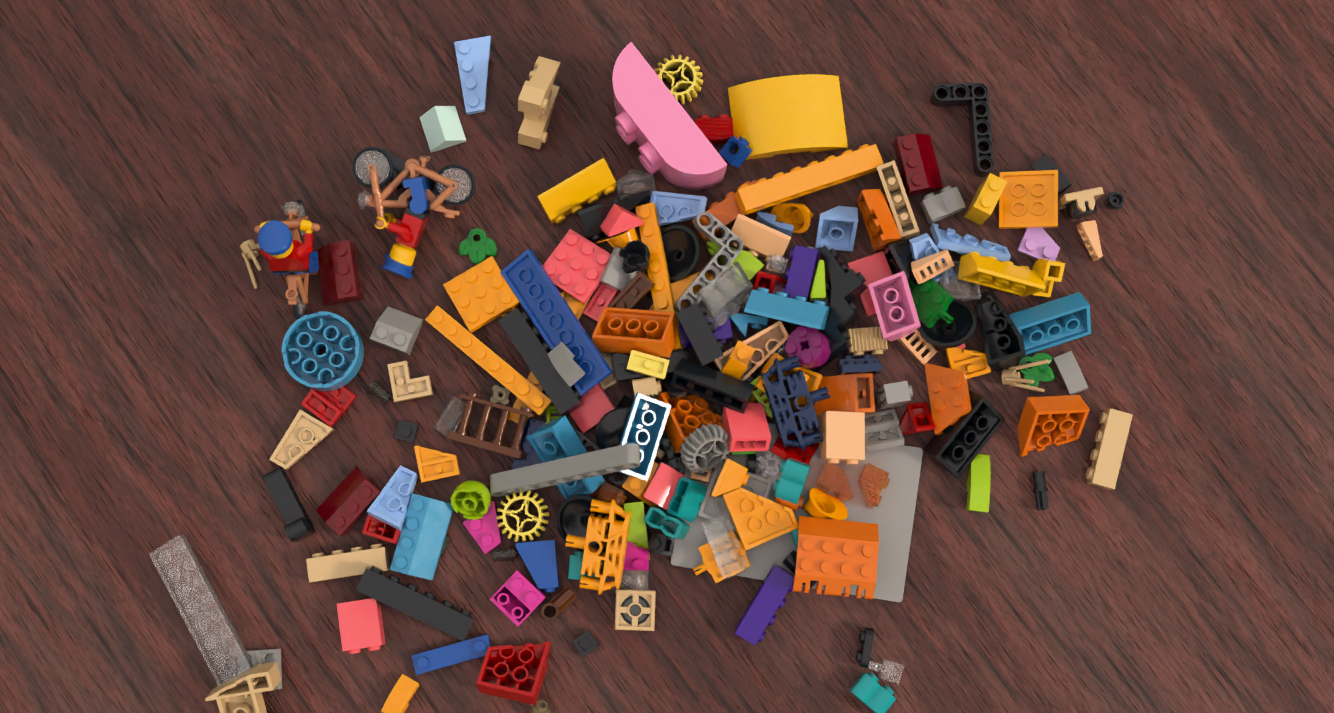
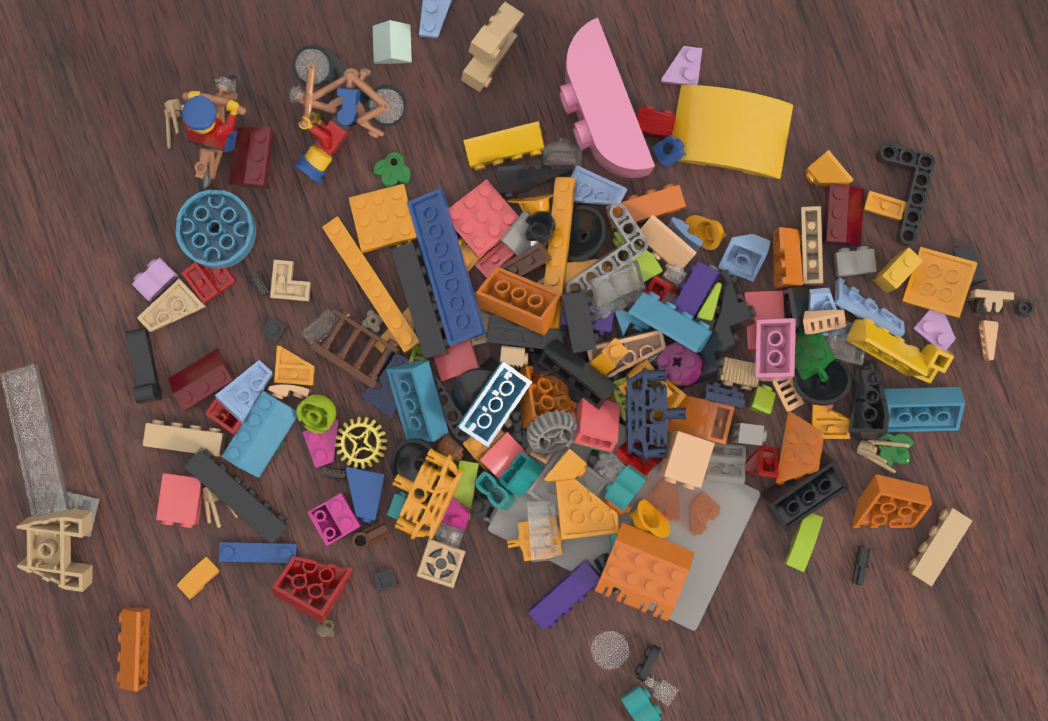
camera: 20 degrees right, 5 degrees up
light grey slope [370,307,424,355] -> none
light grey beam [490,443,640,497] -> none
light grey slope [548,342,585,387] -> none
coral slope [600,203,643,237] -> none
light yellow plate [626,350,669,380] -> none
light yellow gear [654,55,703,105] -> none
light orange brick [734,144,884,216] -> none
light grey slope [1053,351,1088,395] -> none
none -> lavender brick [132,258,178,302]
none -> tan plant [202,487,239,528]
none -> light nougat slope [268,385,312,399]
none -> clear tile [591,630,629,670]
none -> lavender wing [661,46,702,85]
none -> lime slope [747,384,776,415]
none -> light orange slope [804,150,854,187]
none -> light orange plate [863,191,906,221]

